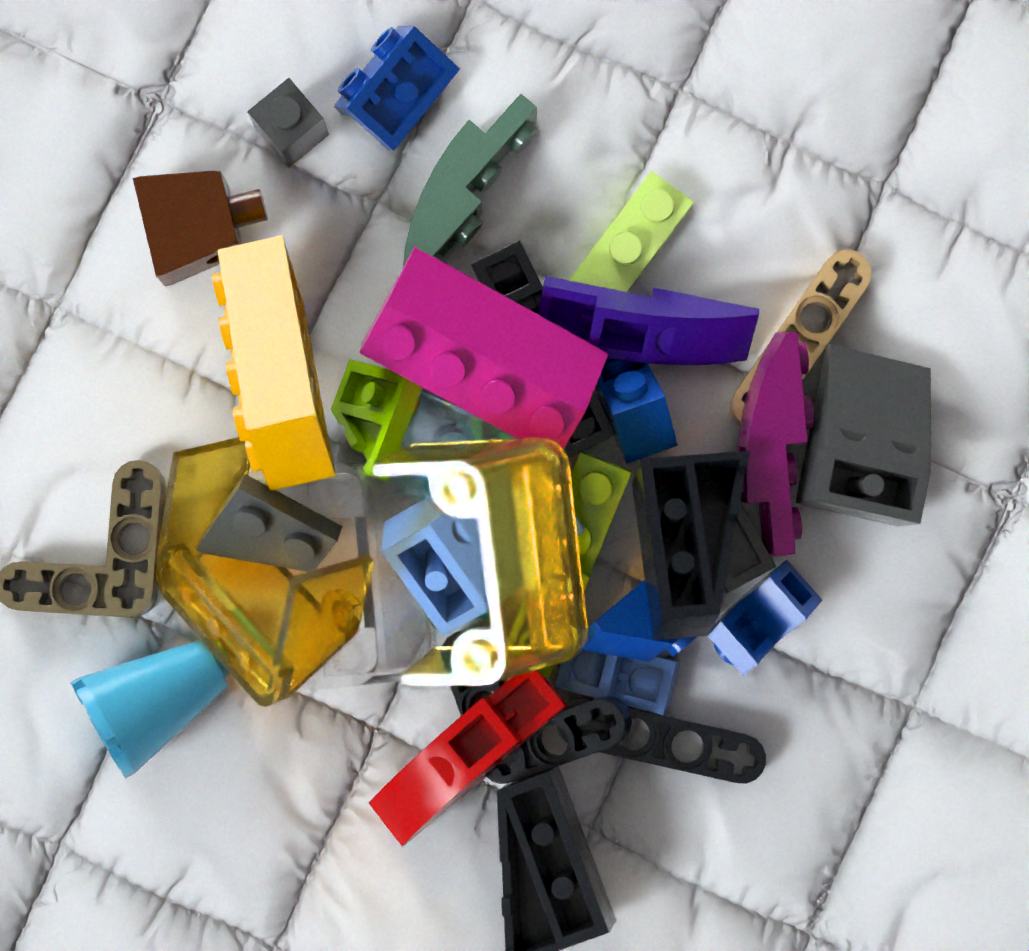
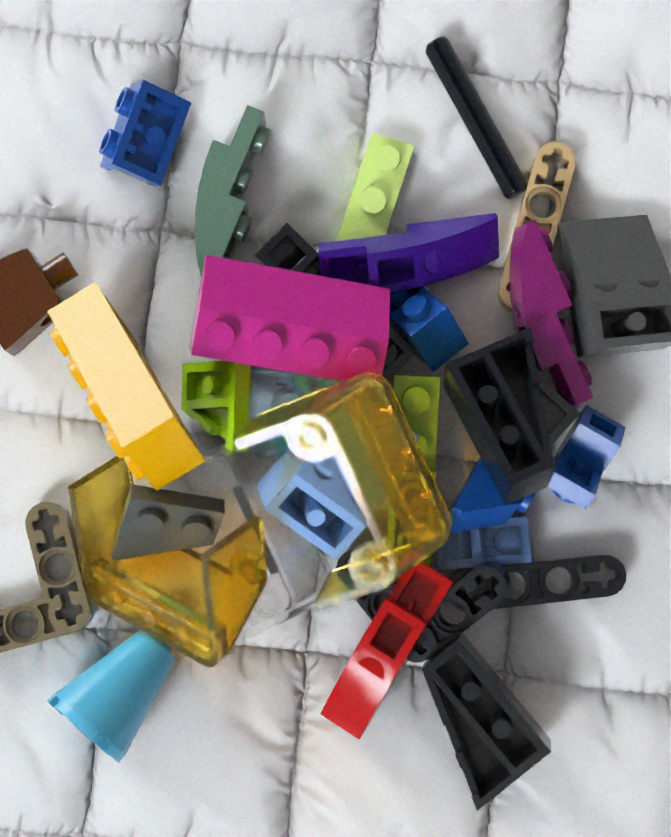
camera: 20 degrees left, 0 degrees up
dark grey brick [247,78,329,168] -> none
none -> black axle [426,36,528,199]

